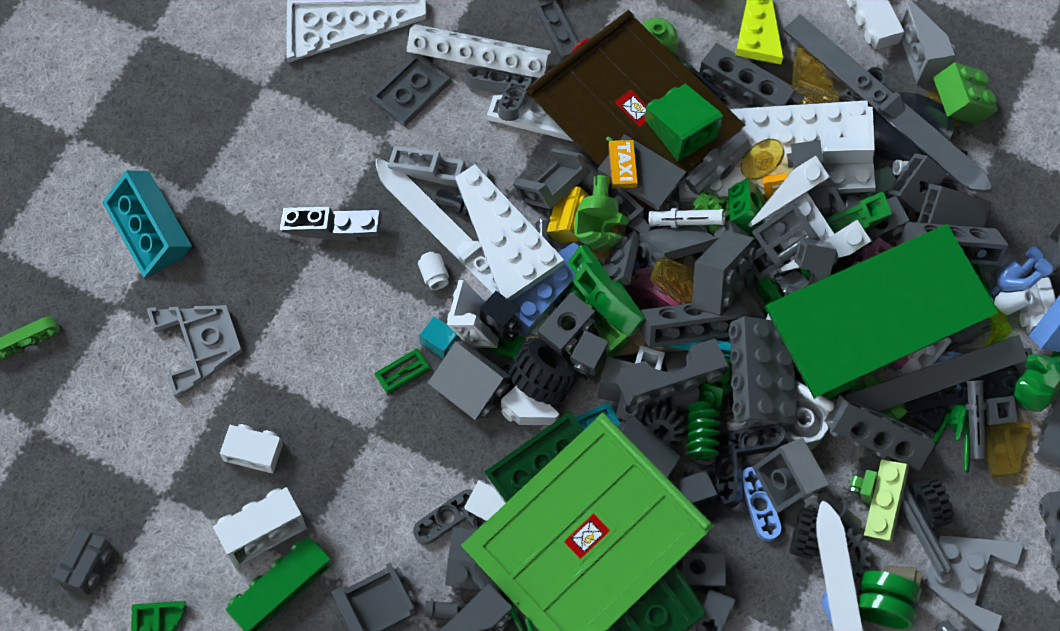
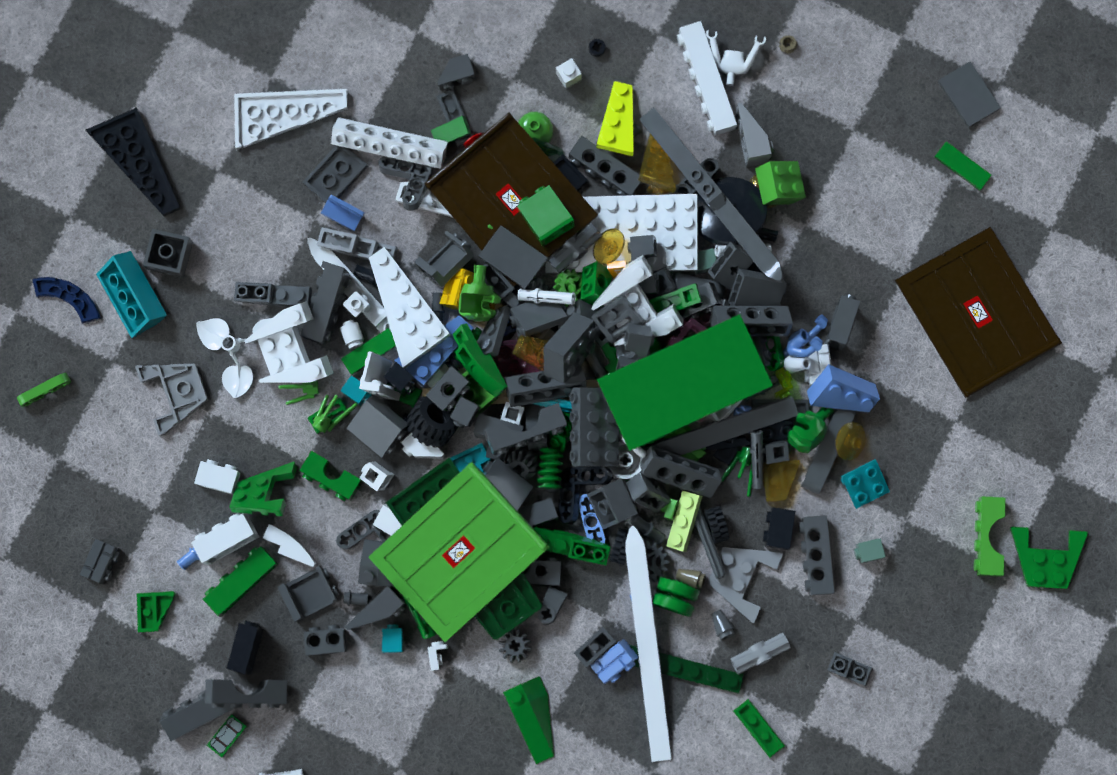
camera: 10 degrees right, 15 degrees up
light orange tile [609,140,638,188] -> none
white panel [822,107,875,164] -> none
none -> dark blue tile [32,277,101,324]
none -> black wing [86,107,181,216]
none -> dark grey brick [143,229,193,278]
none -> medium blue pin [177,547,200,570]
none -> white plant [196,318,272,398]
none -> green wing [229,462,297,516]
none -> white wedge [245,301,333,383]
none -> white slope [263,524,317,568]
none -> bright green plant [278,380,319,405]
none -> green arch [299,451,363,502]
none -> dark grey wedge [300,261,351,345]
none -> bright green plant [312,395,358,434]
none -> medium blue panel [320,195,365,231]
none -> green tile [341,328,396,375]
none -> white bracket [343,291,372,317]
none -> white brick [360,462,395,491]
none -> green tile [431,116,471,145]
none -> green slope [534,527,610,565]
none -> dark grey brick [626,472,671,513]
none -> black brick [762,507,796,551]

